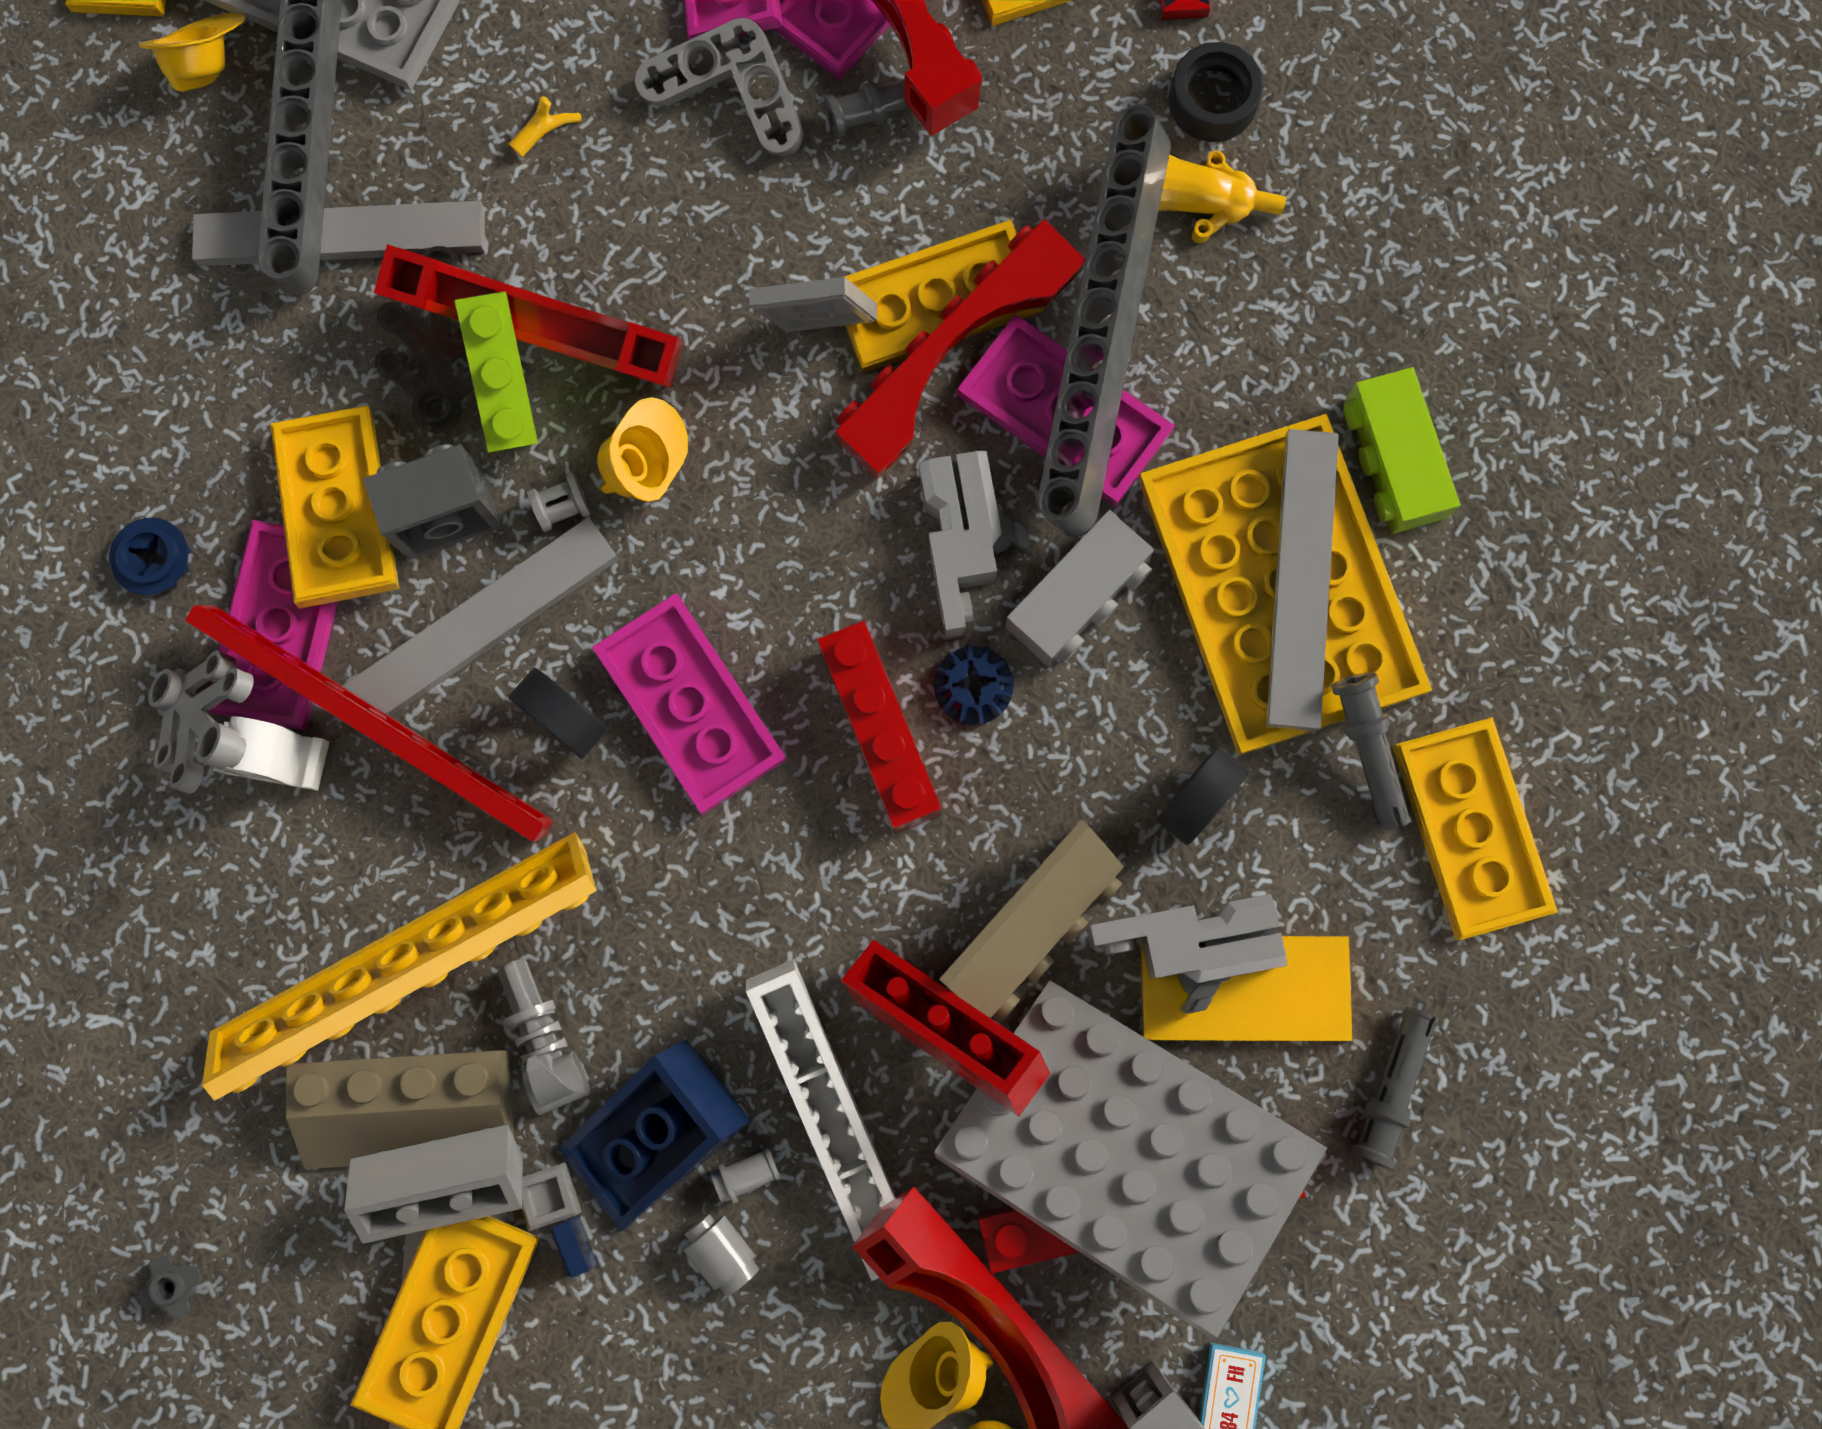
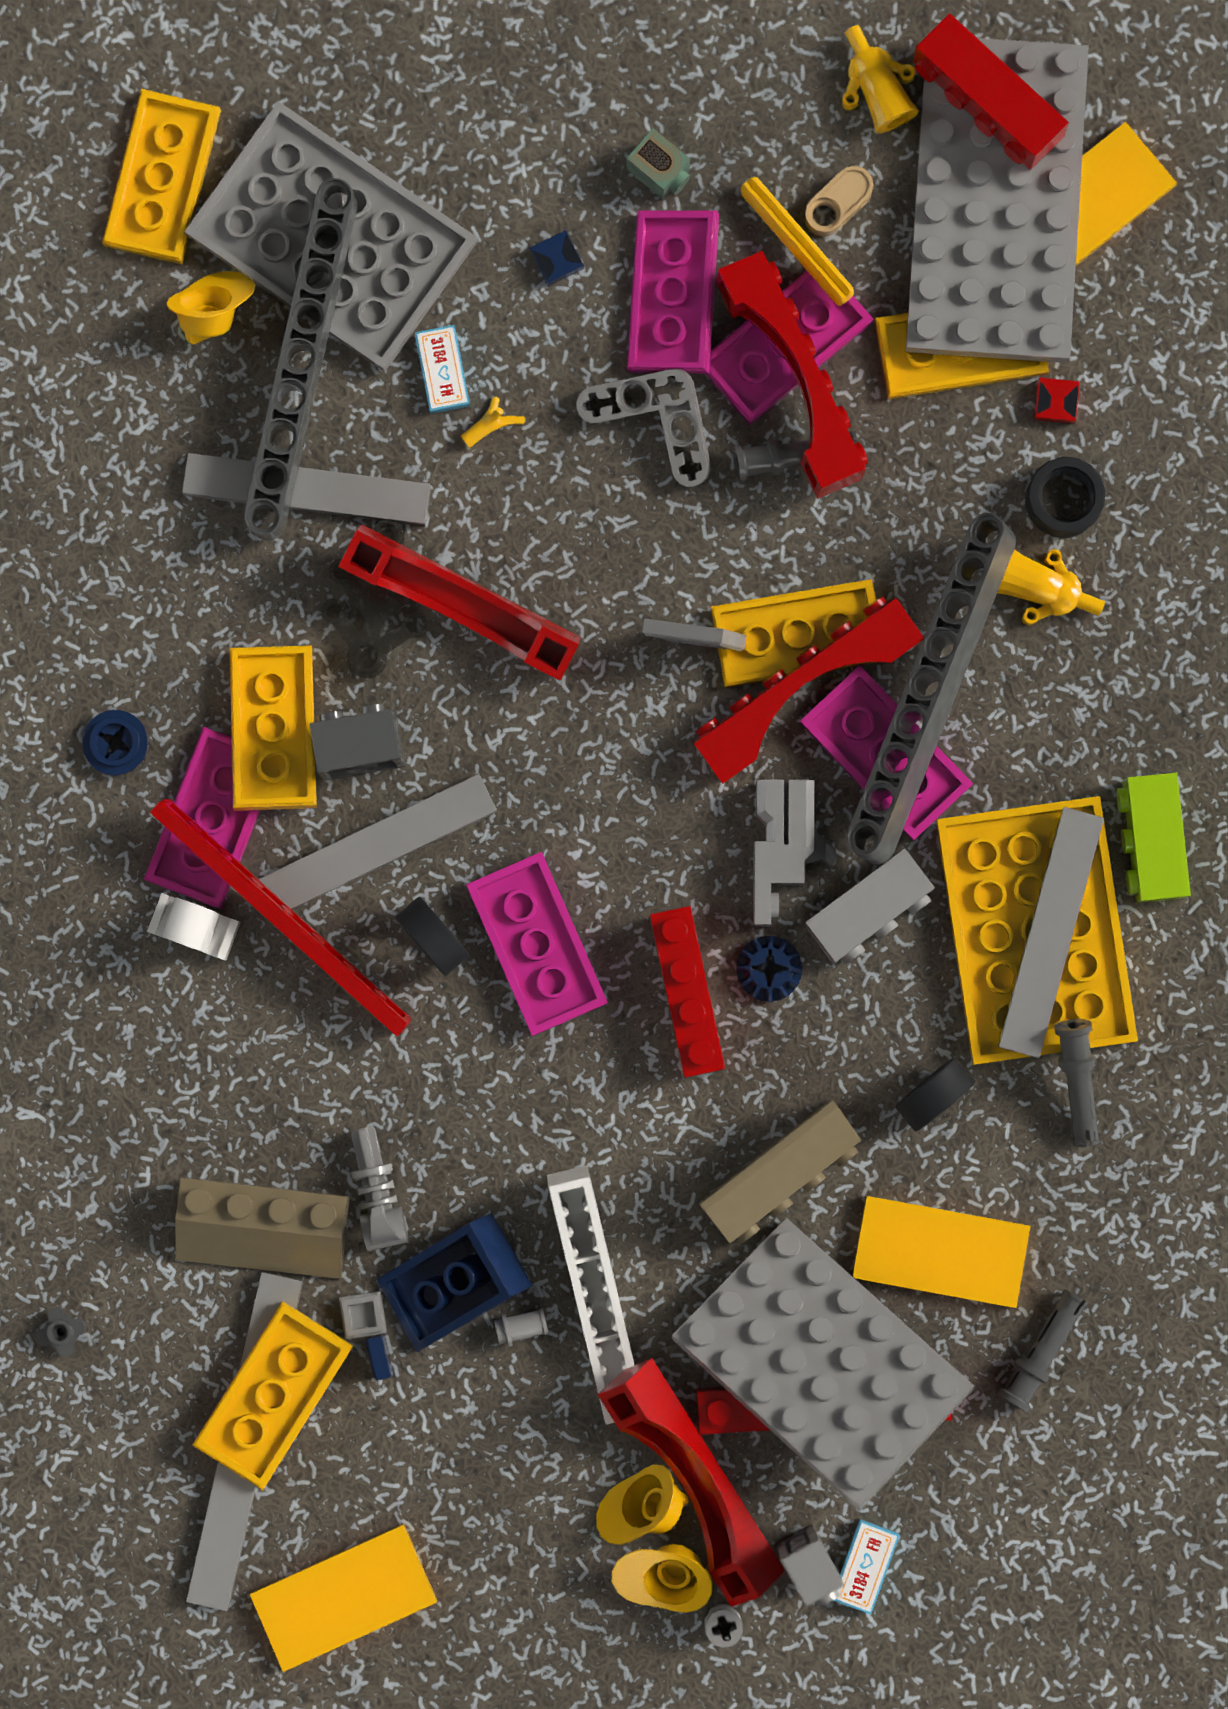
camera: 10 degrees right, 5 degrees up
light grey plant [148,650,254,794] -> none
yellow plate [202,832,597,1101] -> none
light grey brick [344,1125,523,1244] -> none
lime brick [455,291,538,453] -> none
light grey bush [527,473,591,532] -> none
yellow piece [597,397,688,502] -> none
light grey brick [682,1213,759,1297] -> none
red brick [841,939,1051,1117] -> none
light grey plate [1086,894,1287,1014] -> none
yellow tile [1392,717,1558,941] -> none
none -> white tile [415,325,470,414]

